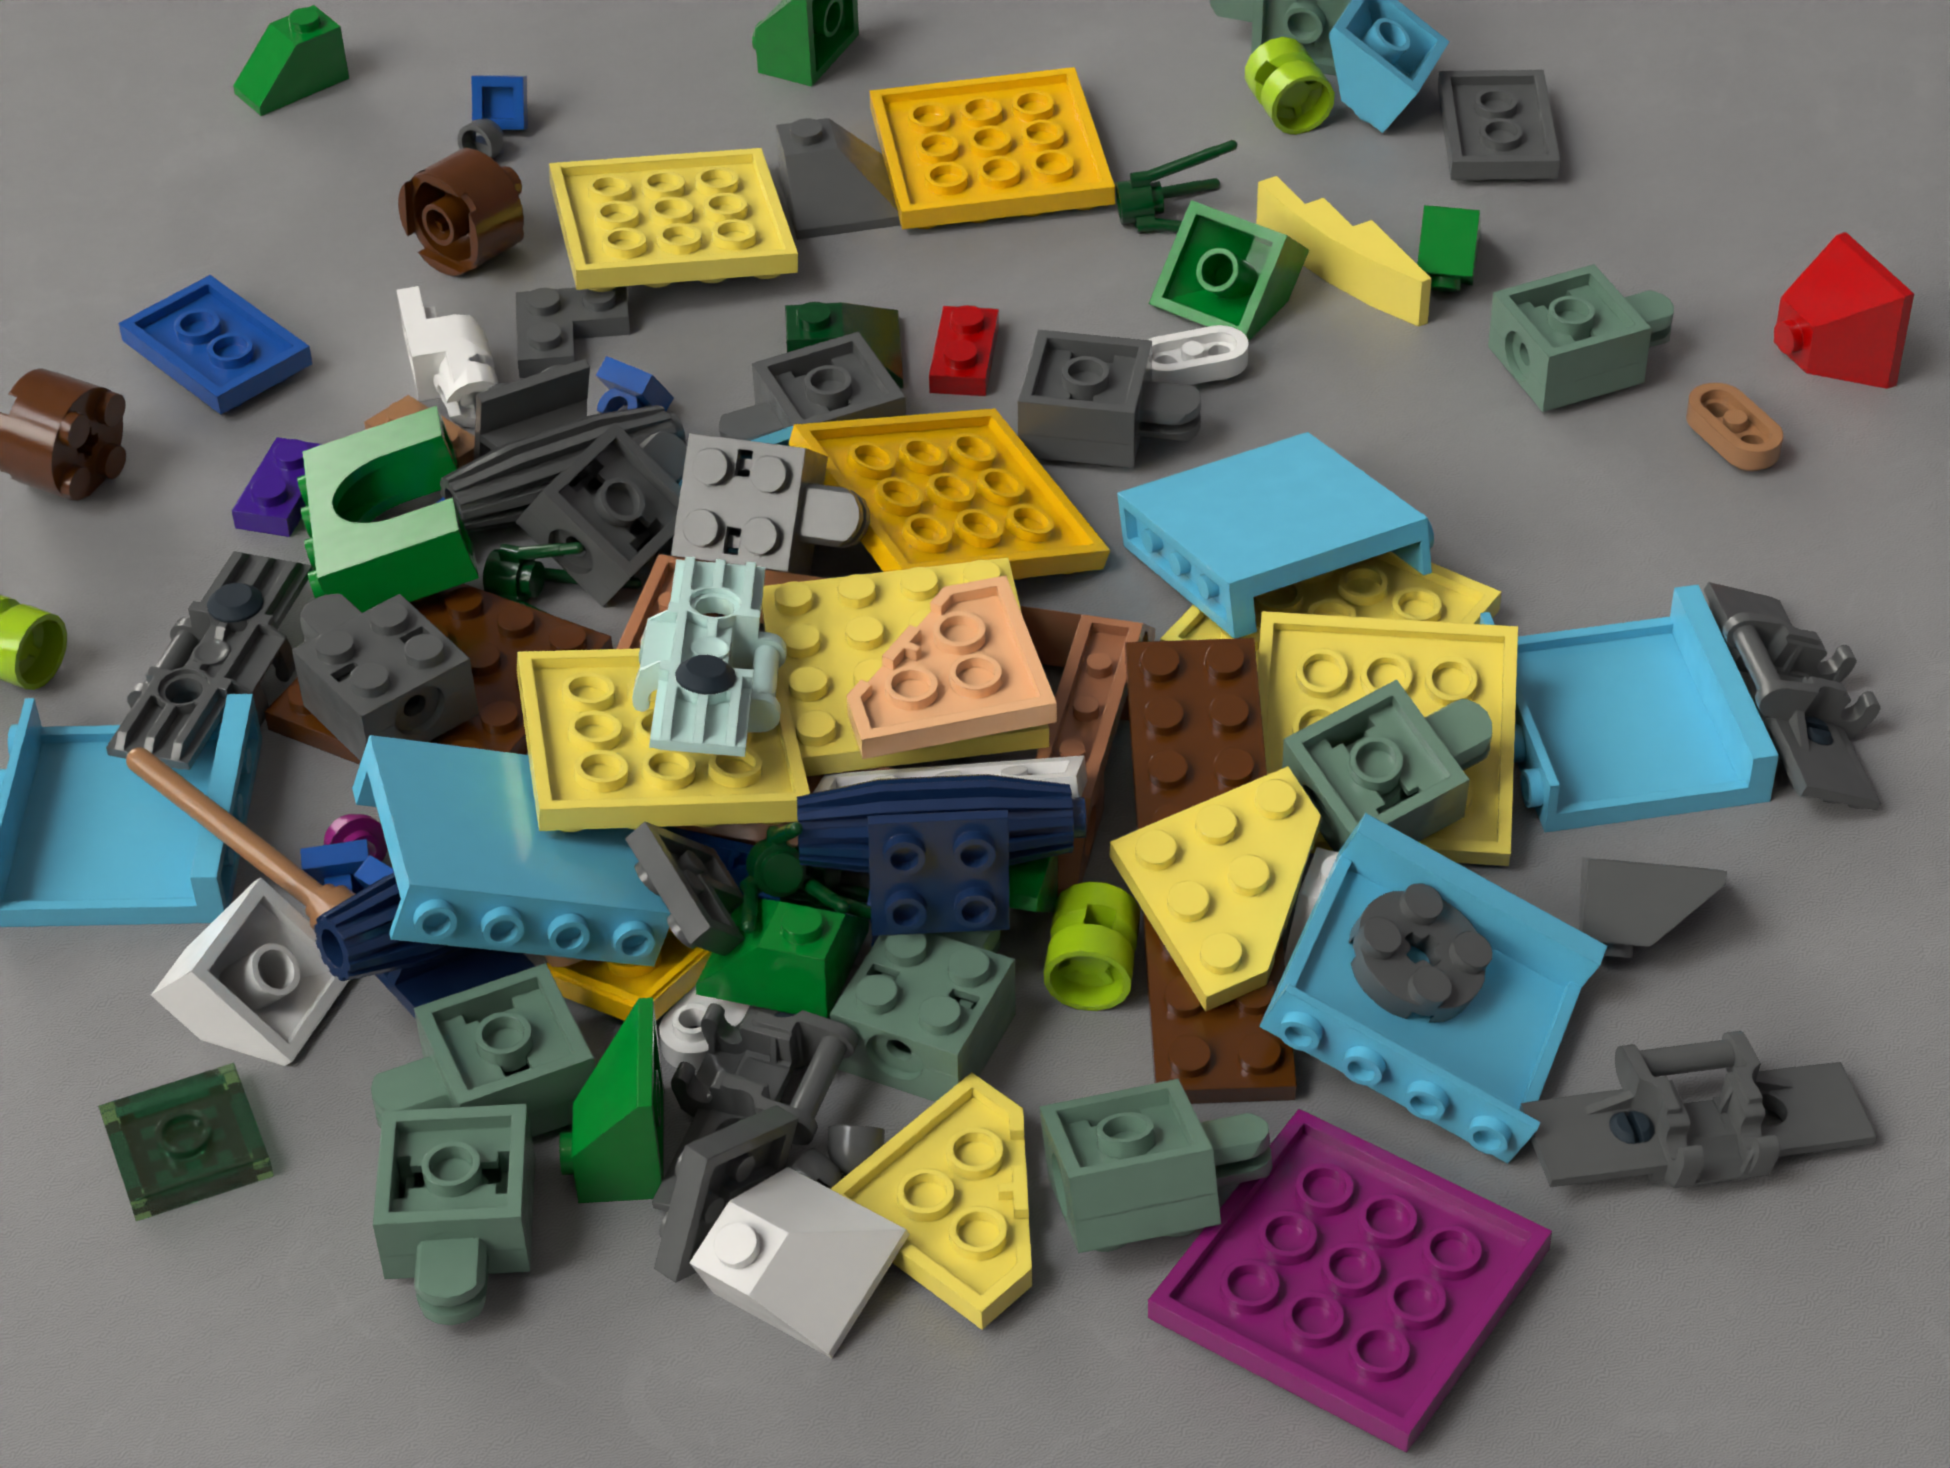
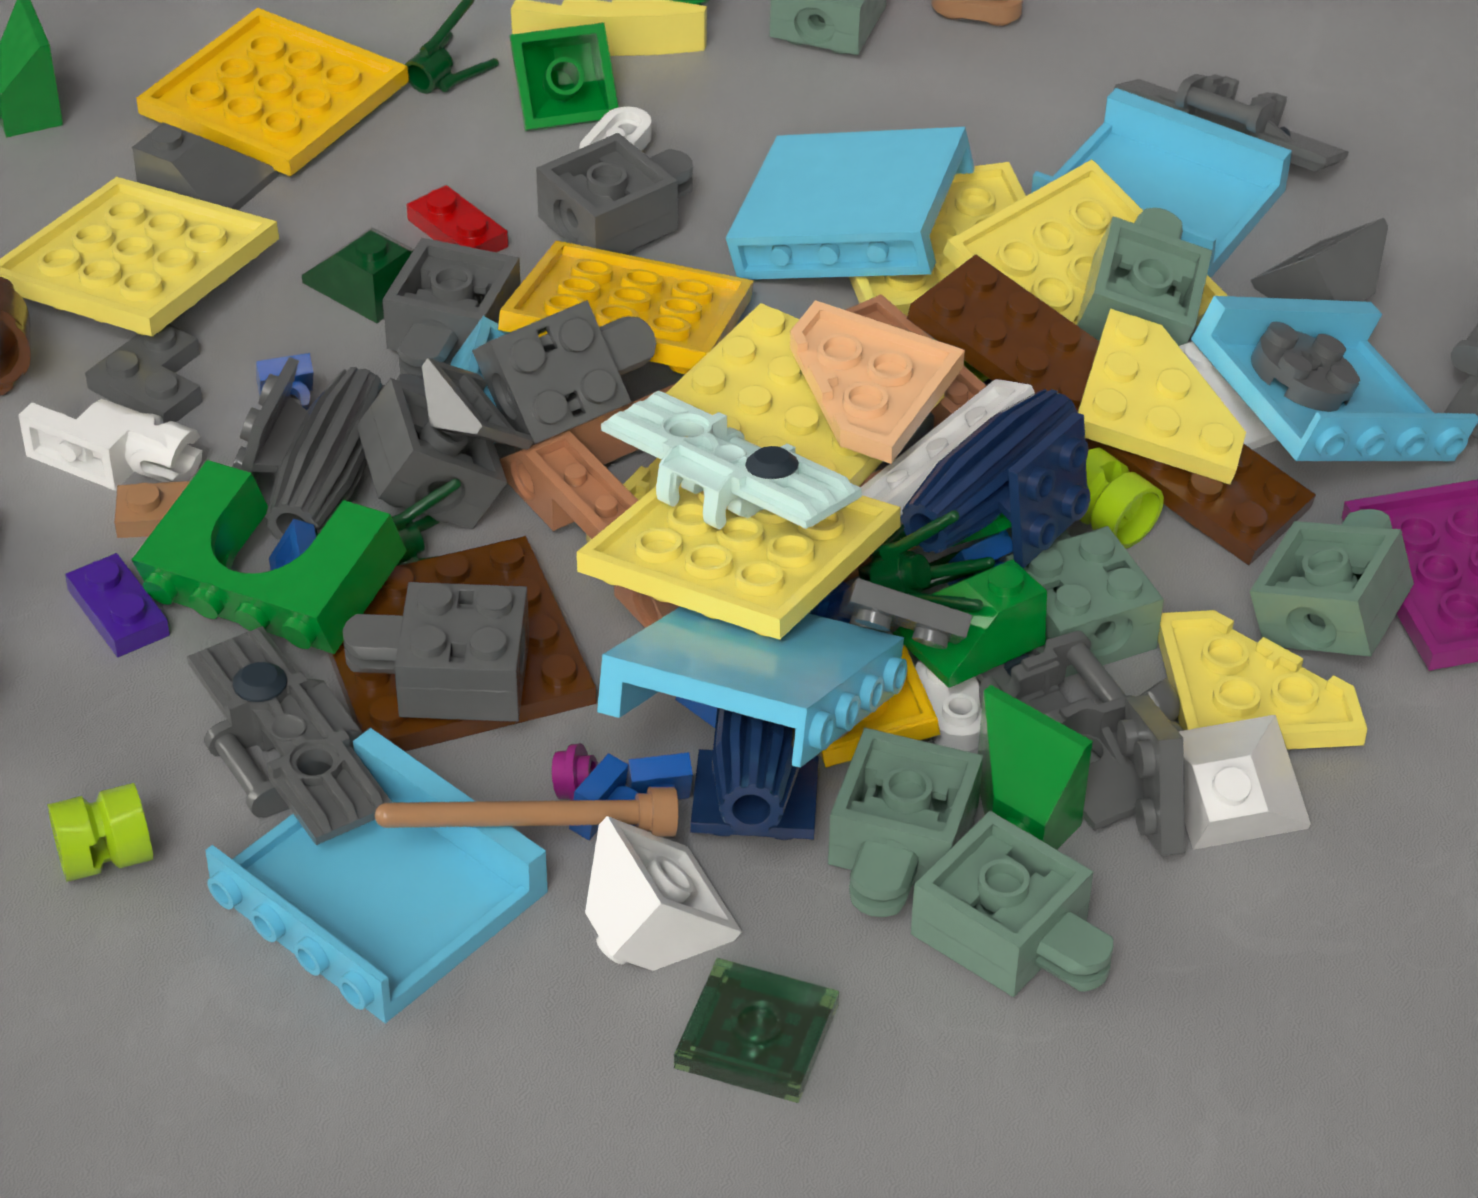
camera: 50 degrees left, 0 degrees up
none -> dark grey slope [422,358,534,450]

